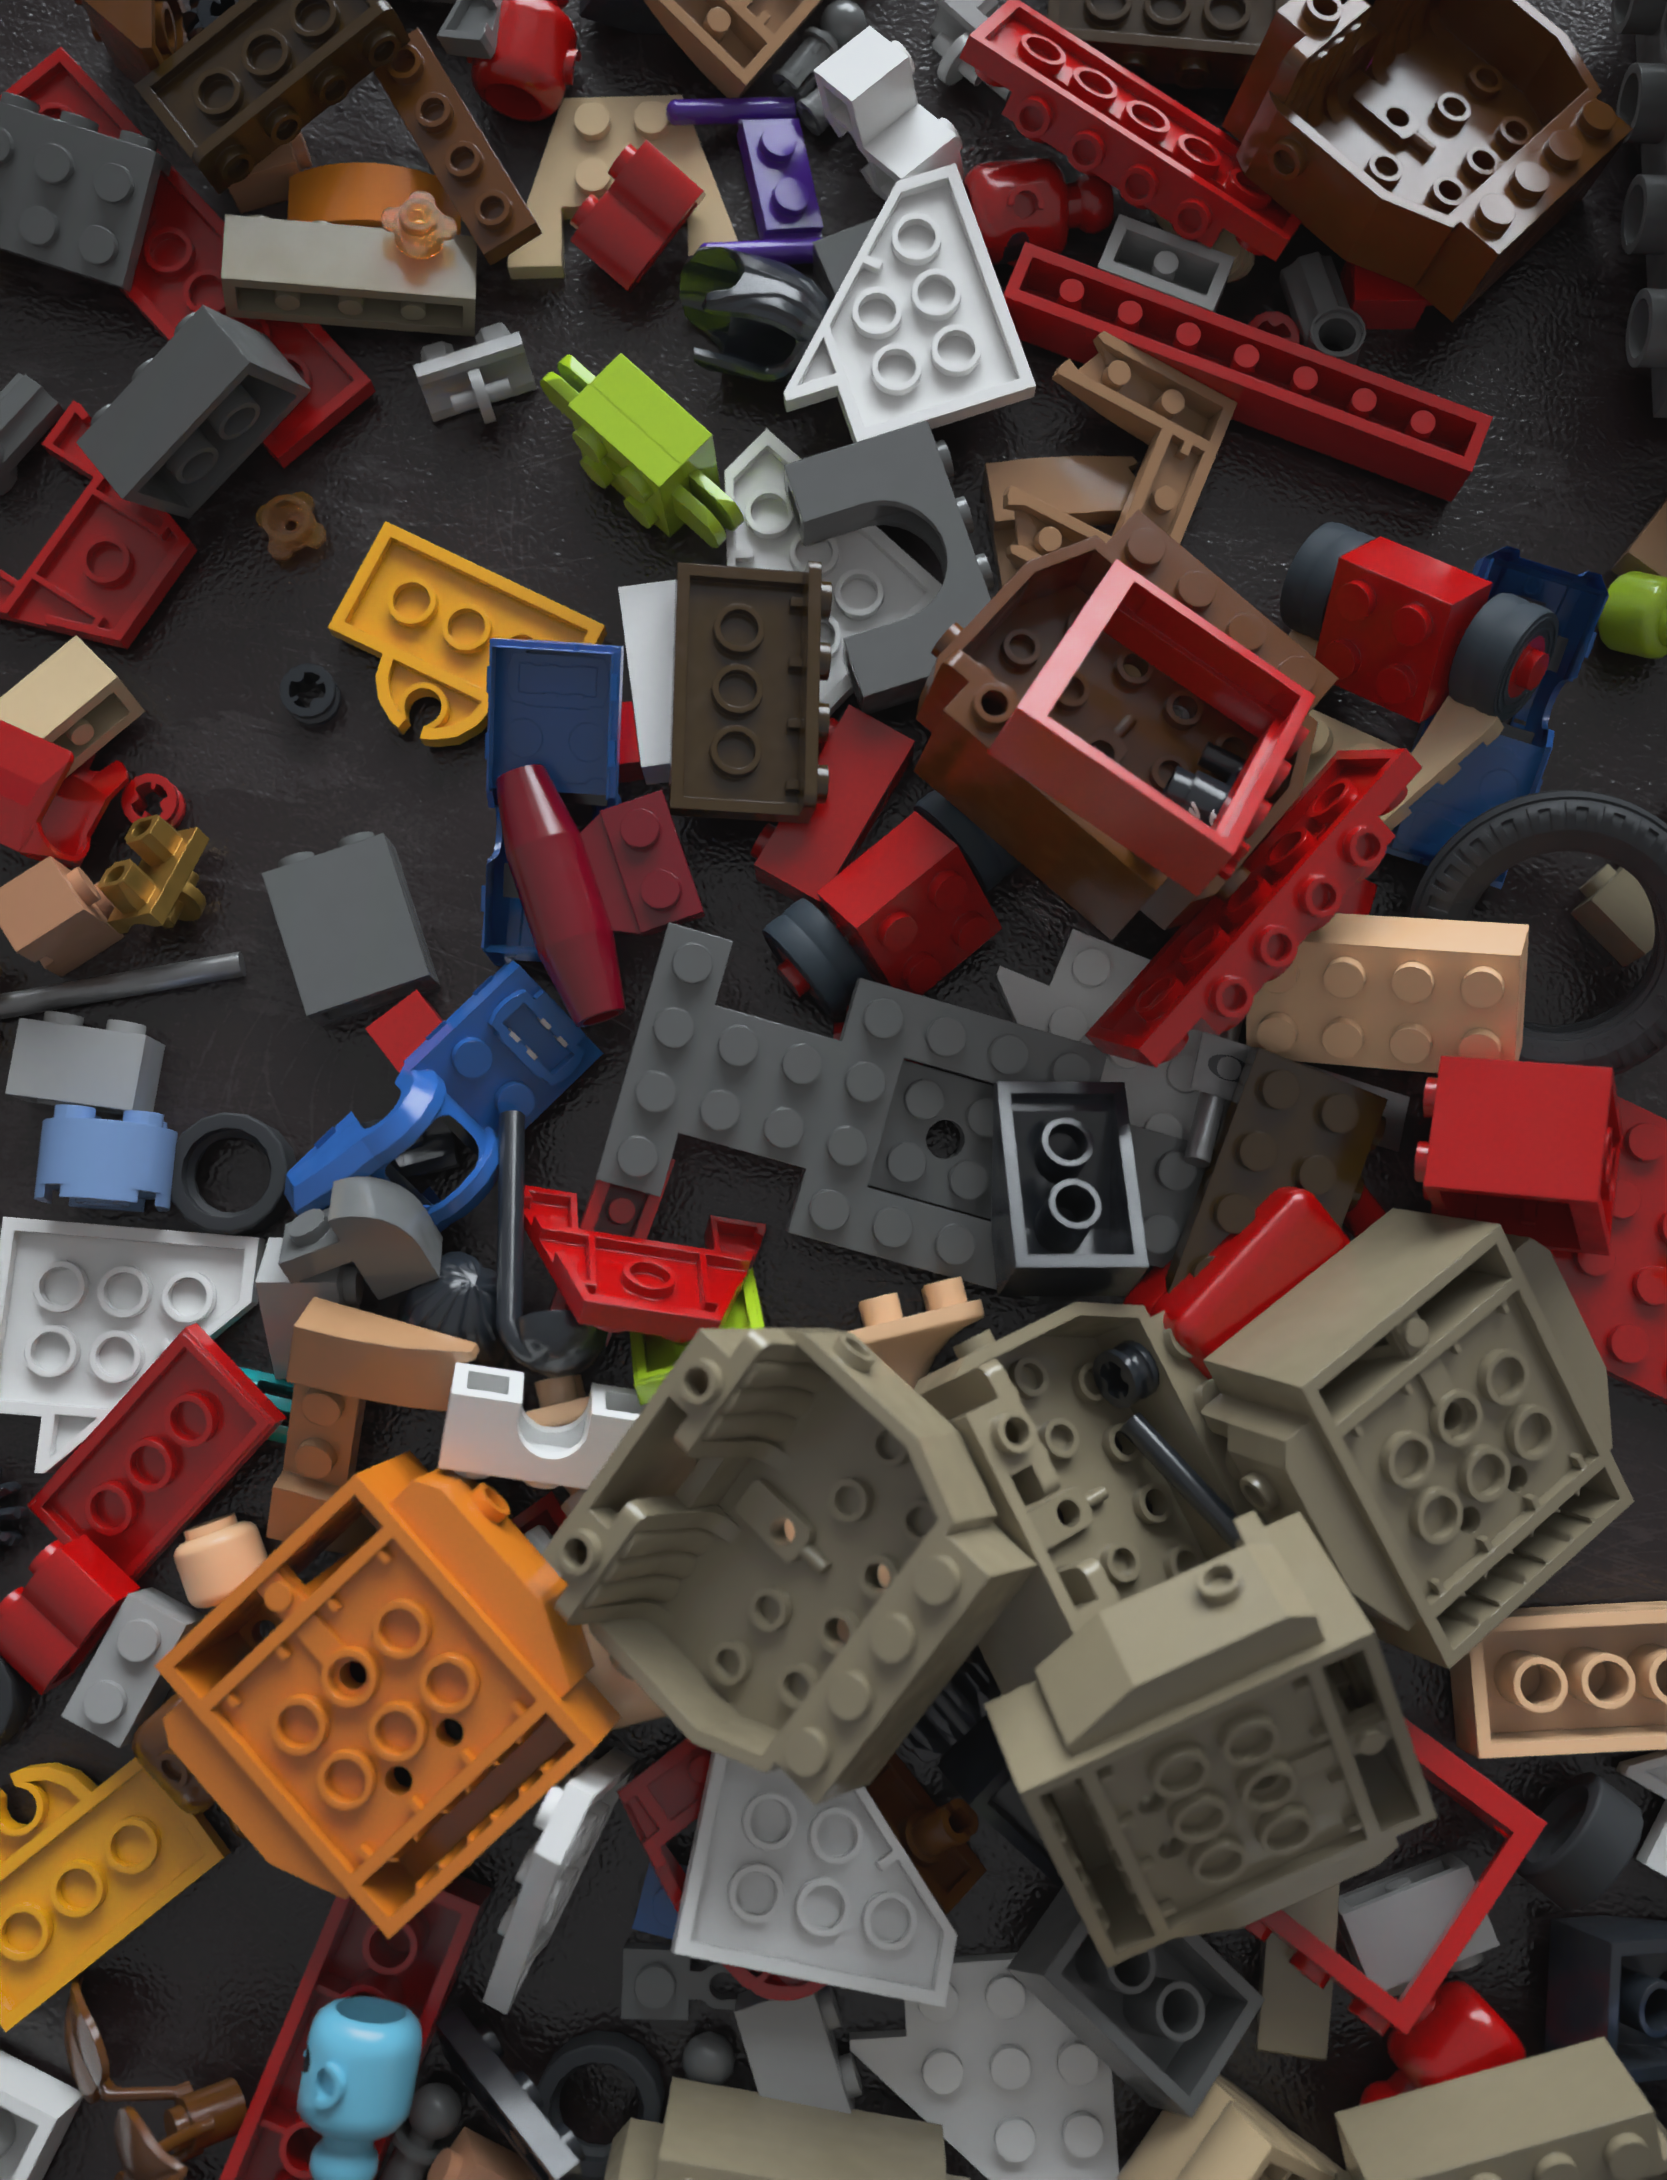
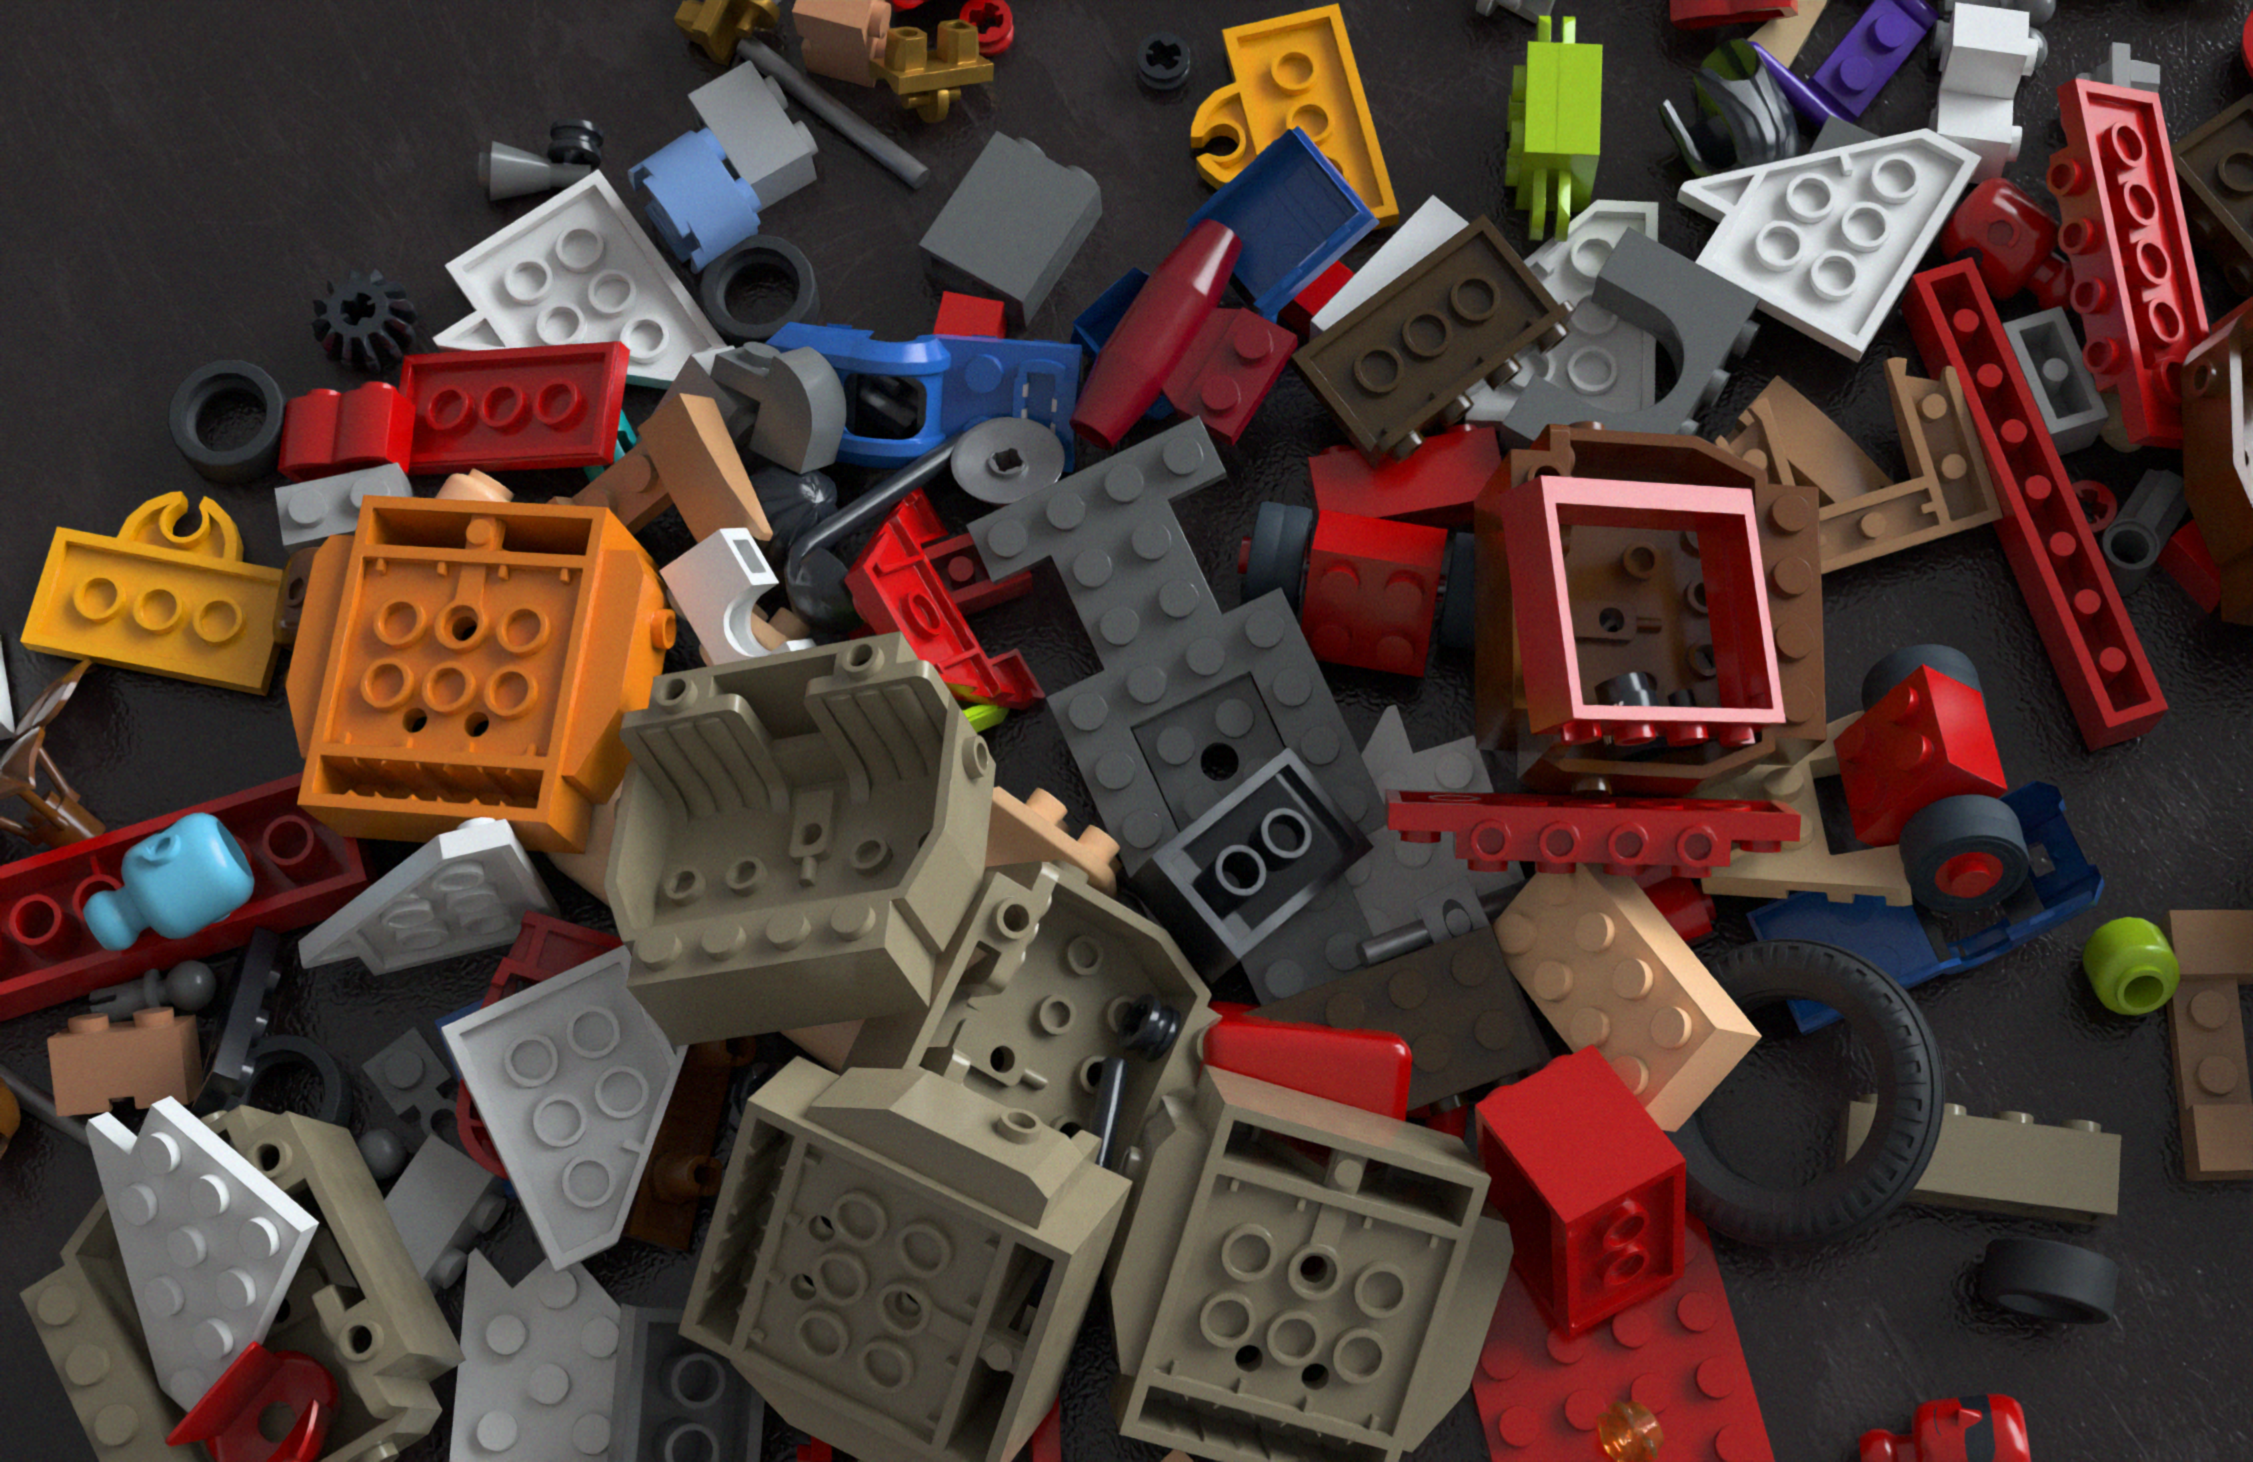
camera: 55 degrees right, 10 degrees down
none -> flat silver piece [951,417,1065,508]

